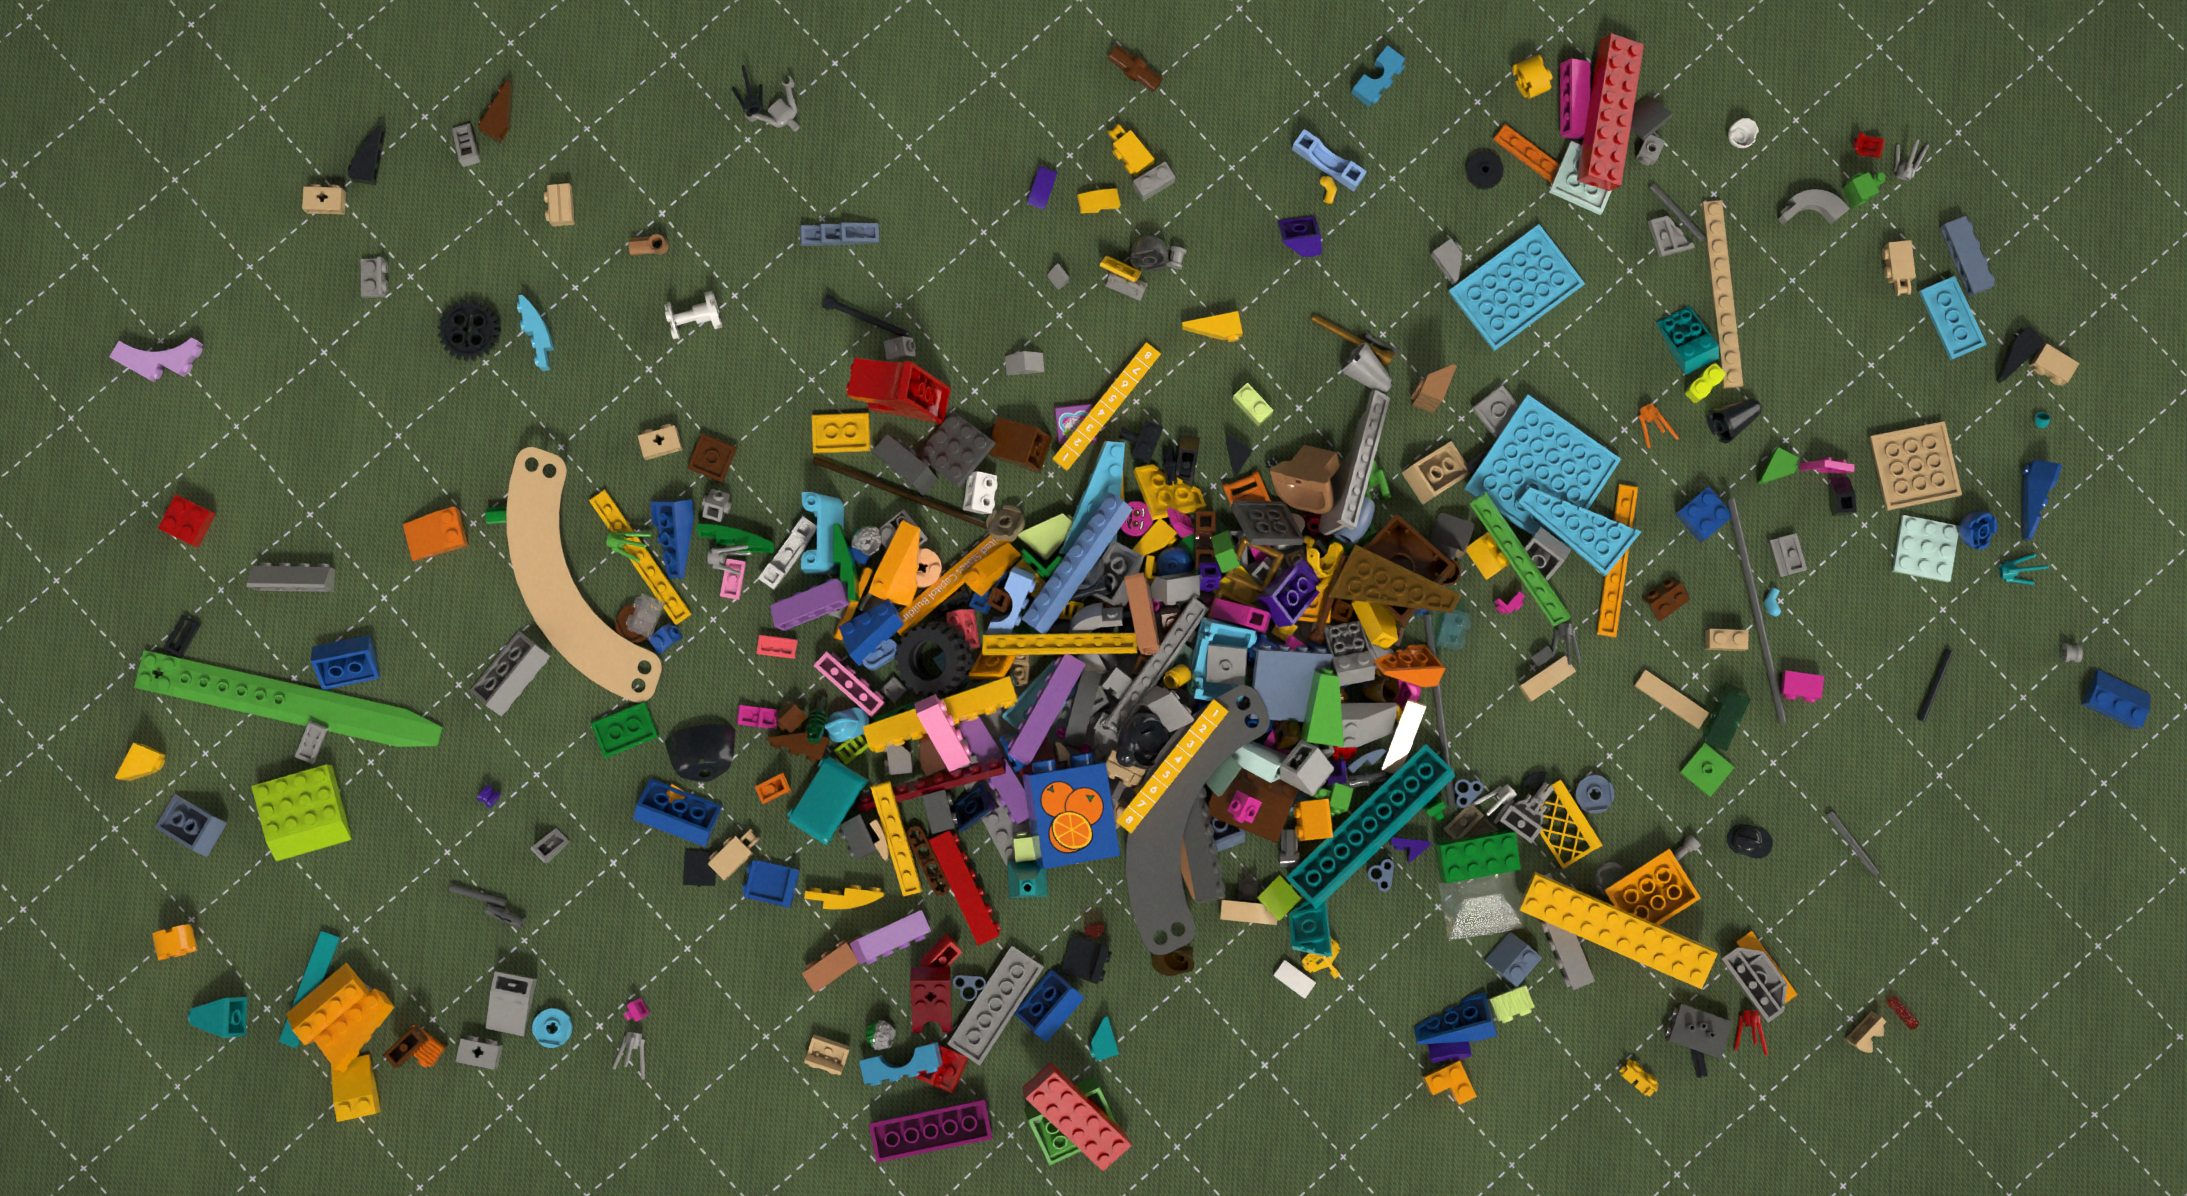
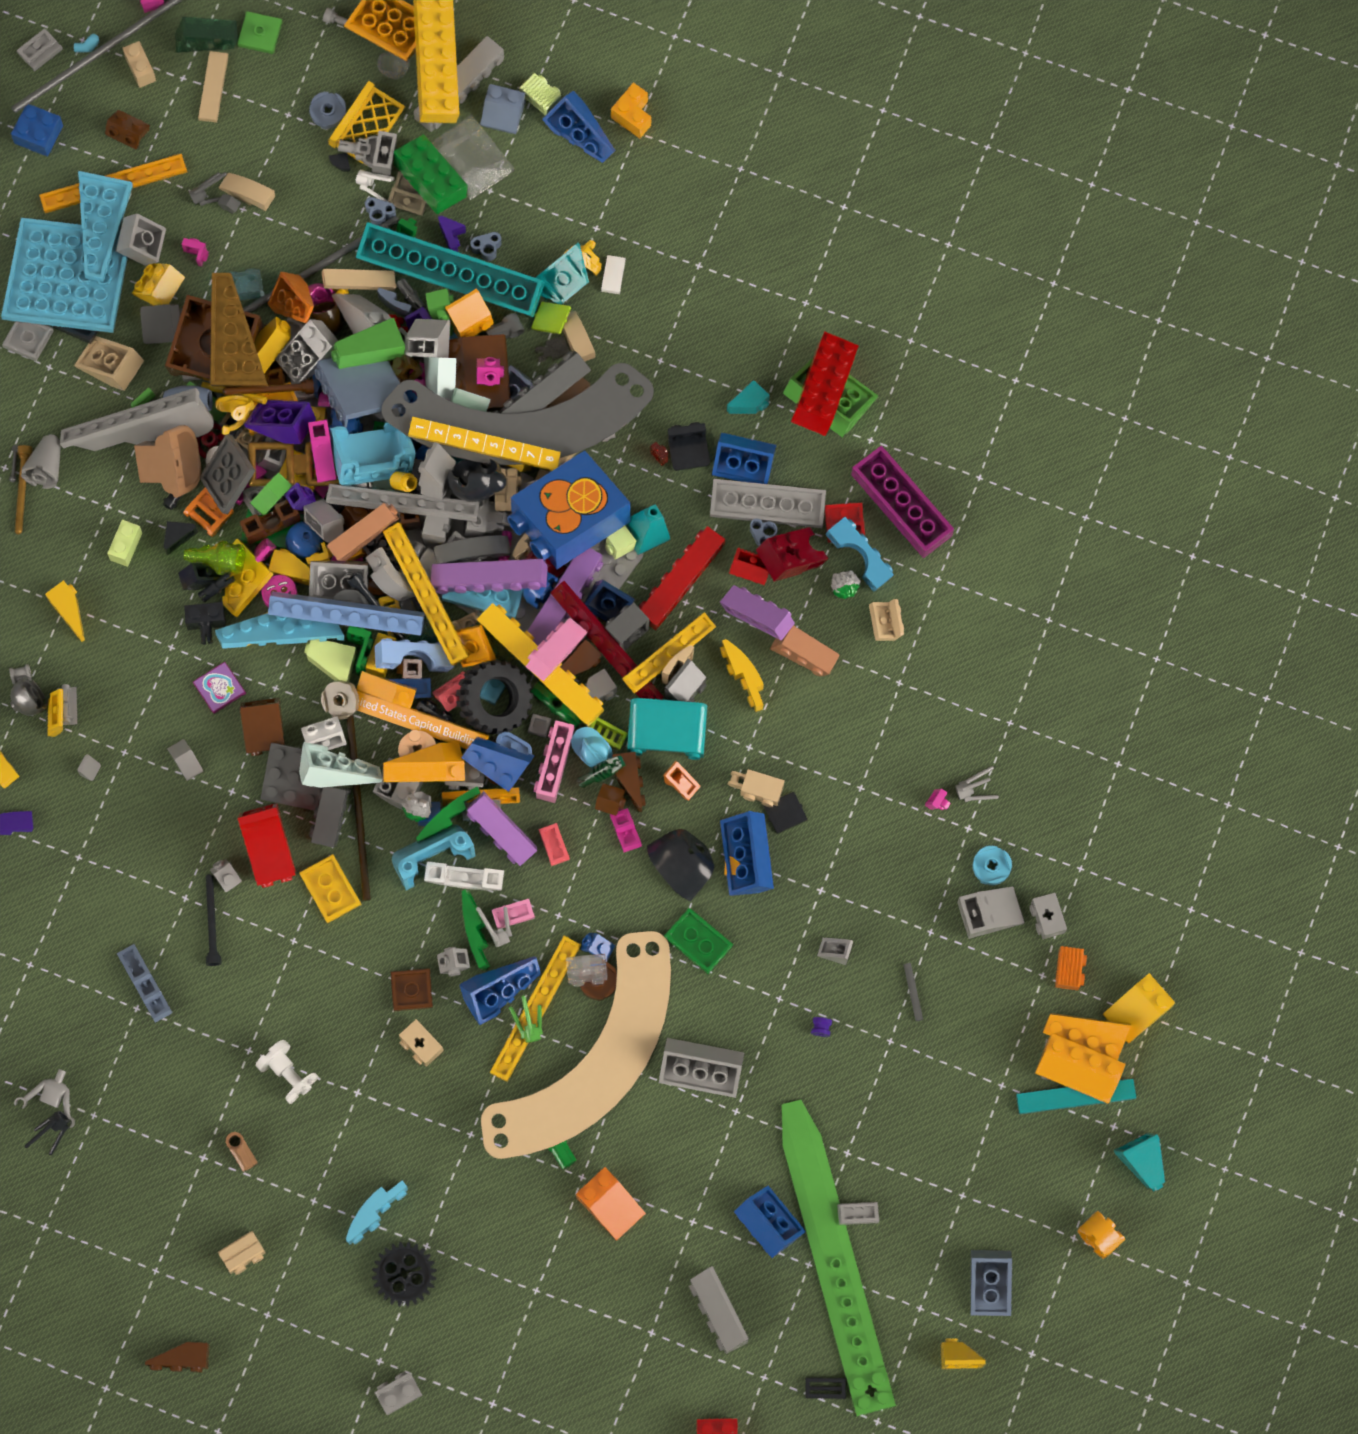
camera: 115 degrees left, 10 degrees down
lime slope [251,764,352,861] -> none
reddish brown brick [383,1026,429,1068] -> none
light grey slope [452,123,481,167] -> none
dark grey pin [484,903,526,929] -> none
blue panel [742,859,800,908] -> none
reddish brown beam [907,826,950,896] -> none
yellow tile [1052,342,1161,471] -> none
dark brown piece [1152,946,1195,976] -> none
light grey plate [1206,643,1248,686] -> none
medium nougat slope [1411,364,1457,414] -> none
dark purple slope [1428,1041,1472,1063] -> none
bright green tile [1469,492,1571,627] -> none
none -> clear neon green piece [183,540,246,575]
none -> light aqua wedge [299,742,383,788]

